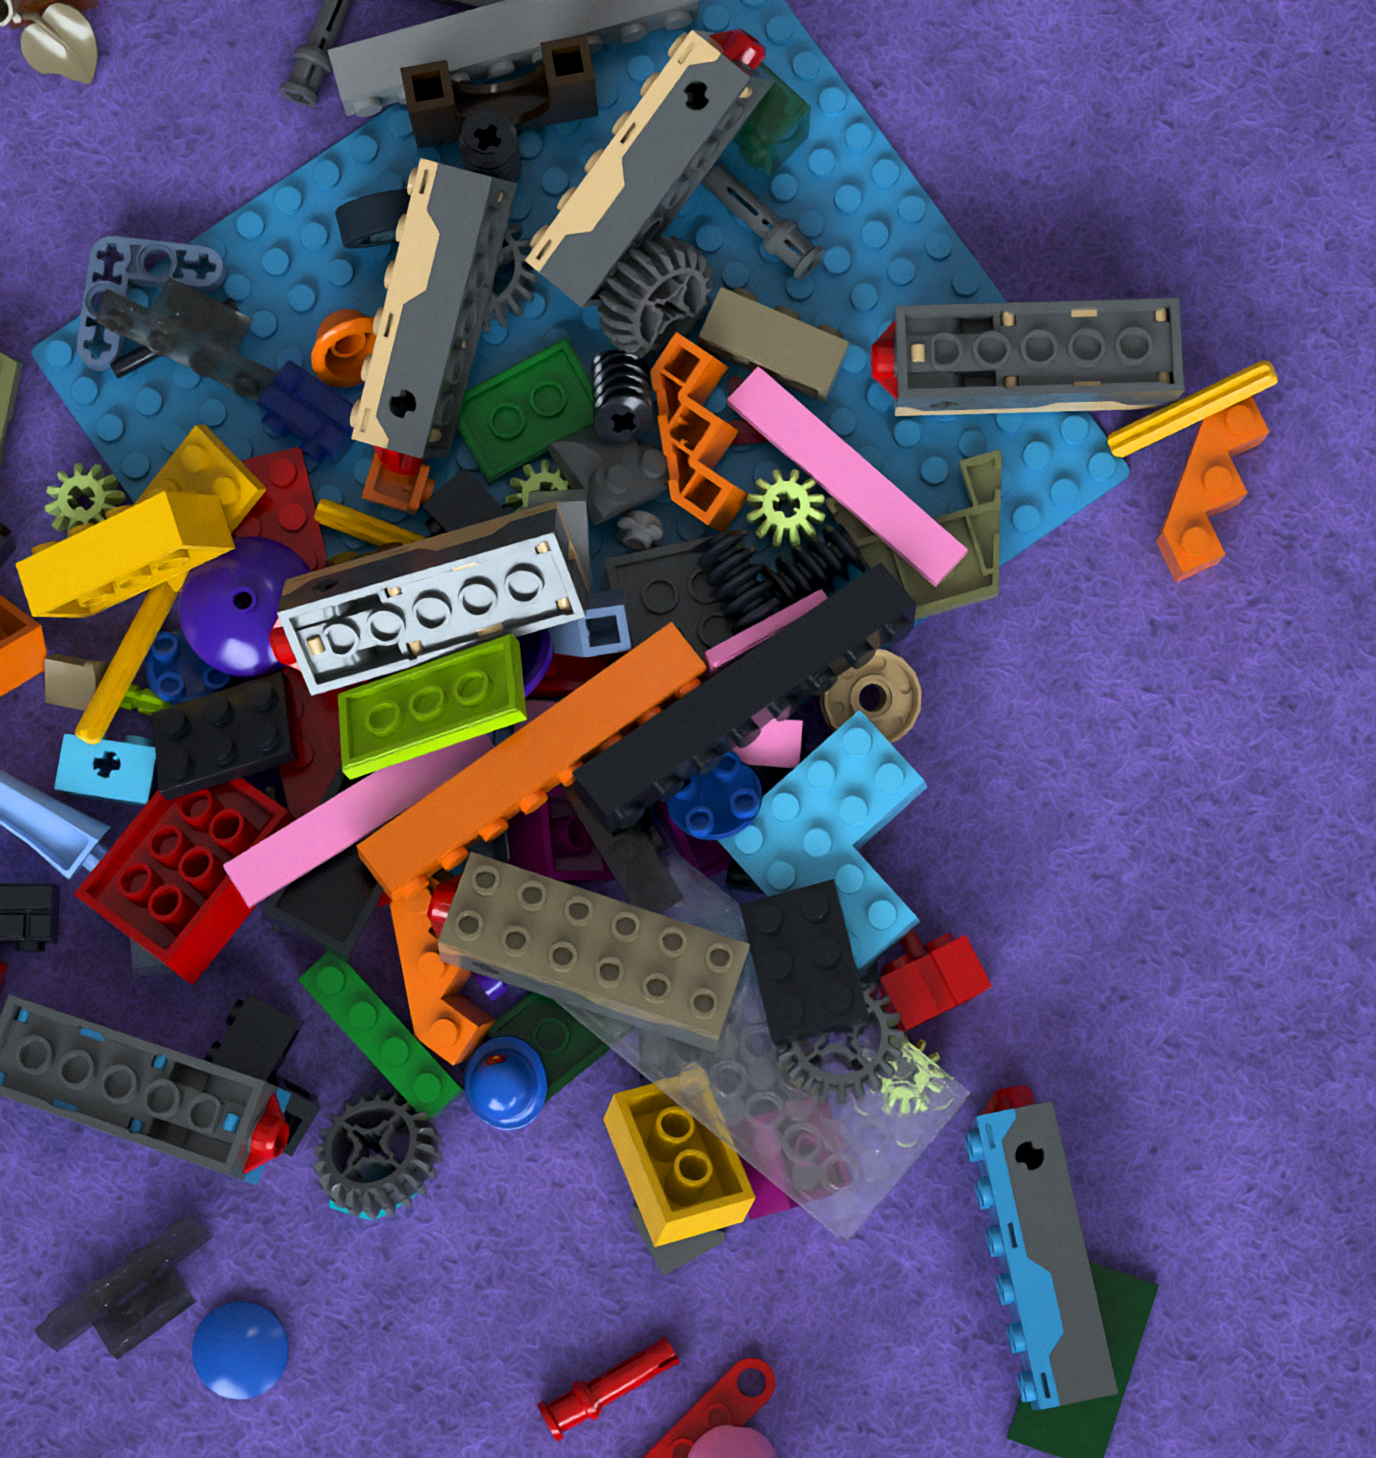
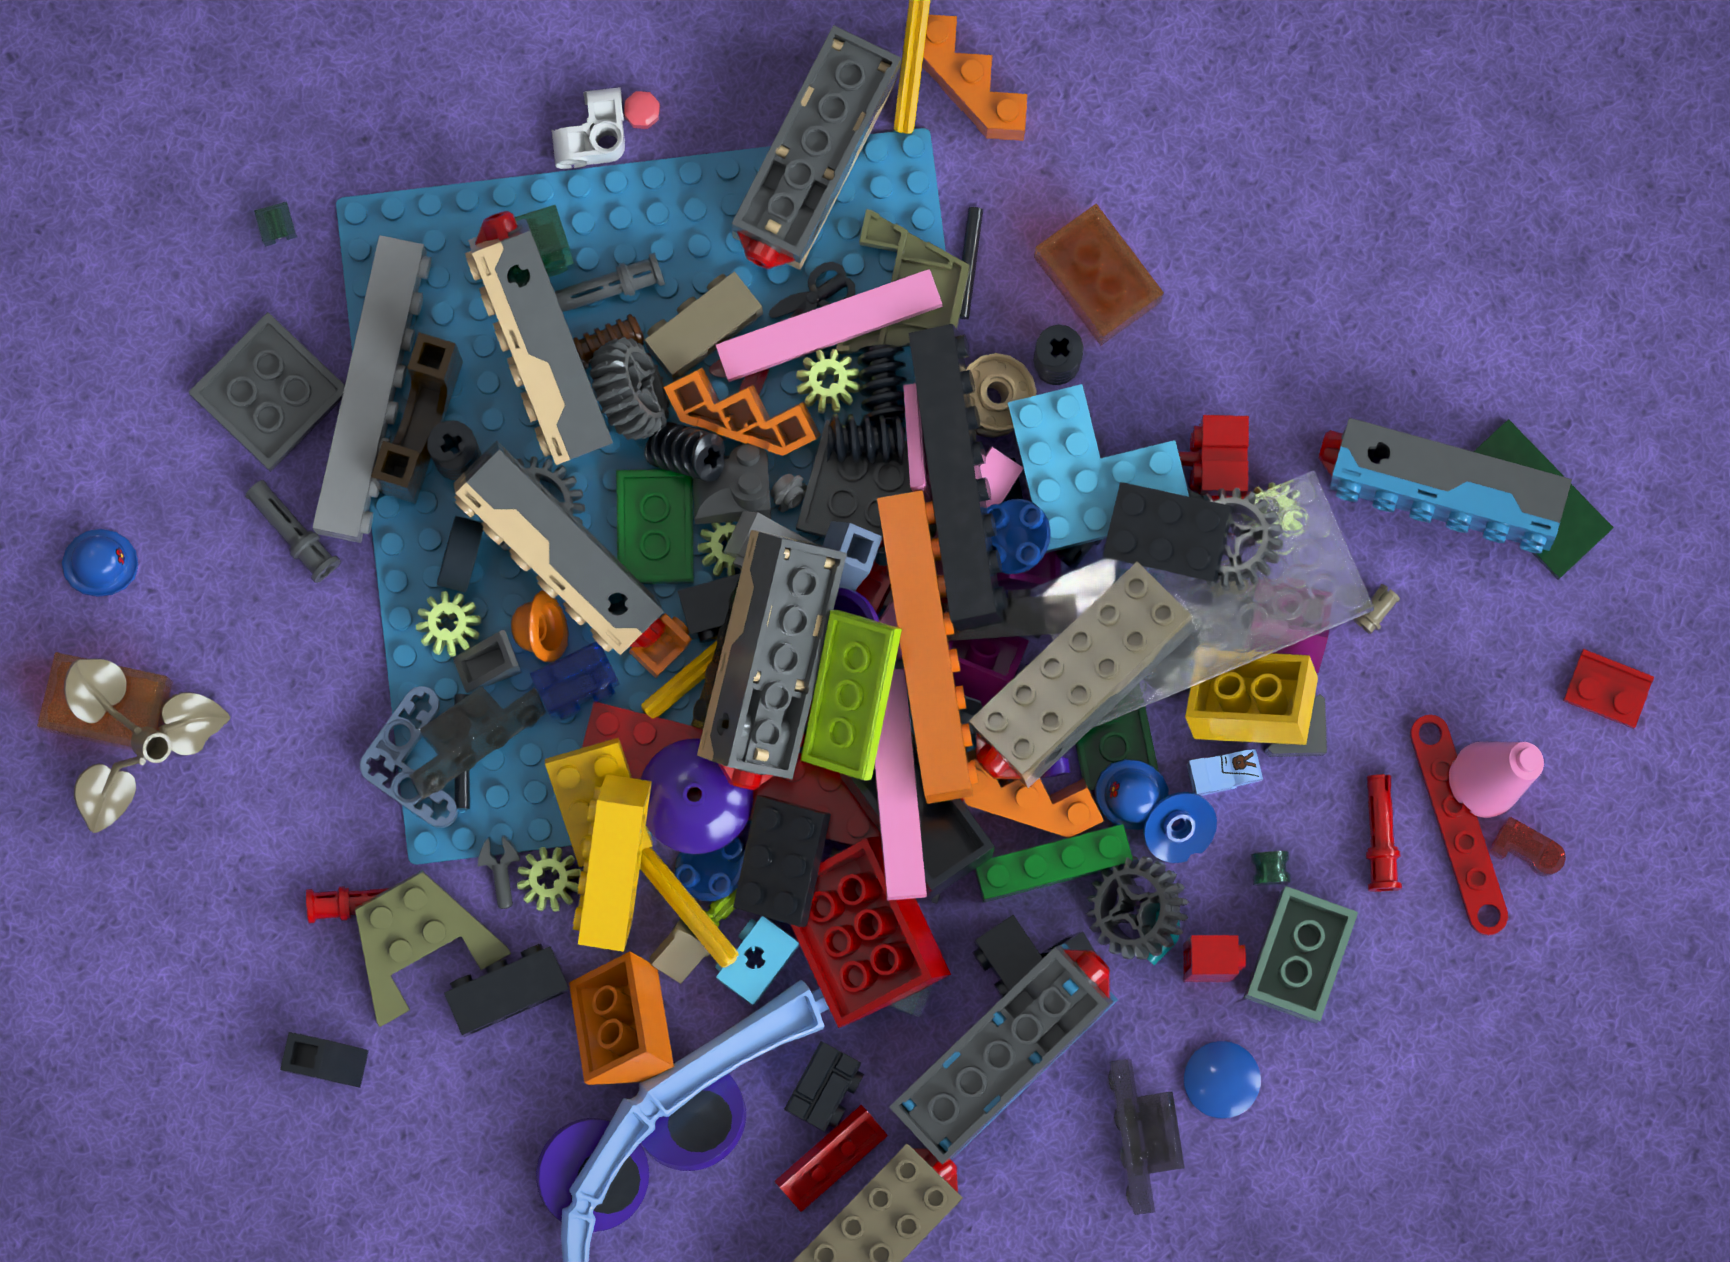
camera: 65 degrees left, 0 degrees up
none -> yellowish green gear [416,591,481,657]
none -> dark grey slope [453,630,522,693]
none -> dark grey bar [478,835,520,909]
none -> white piece [552,87,625,169]
none -> reddish brown piece [573,314,645,370]
none -> coral tile [624,91,660,129]
none -> black piece [769,262,855,319]
none -> black bar [960,207,983,320]
none -> black piece [1033,324,1084,385]
none -> clear orange brick [1034,204,1164,346]
none -> blue dish [1143,792,1217,863]
none -> red brick [1183,935,1246,982]
none -> light blue leg [1187,749,1263,796]
none -> sand green brick [1243,886,1358,1024]
none -> wheel [1251,851,1291,886]
none -> dark tan pin [1353,584,1400,634]

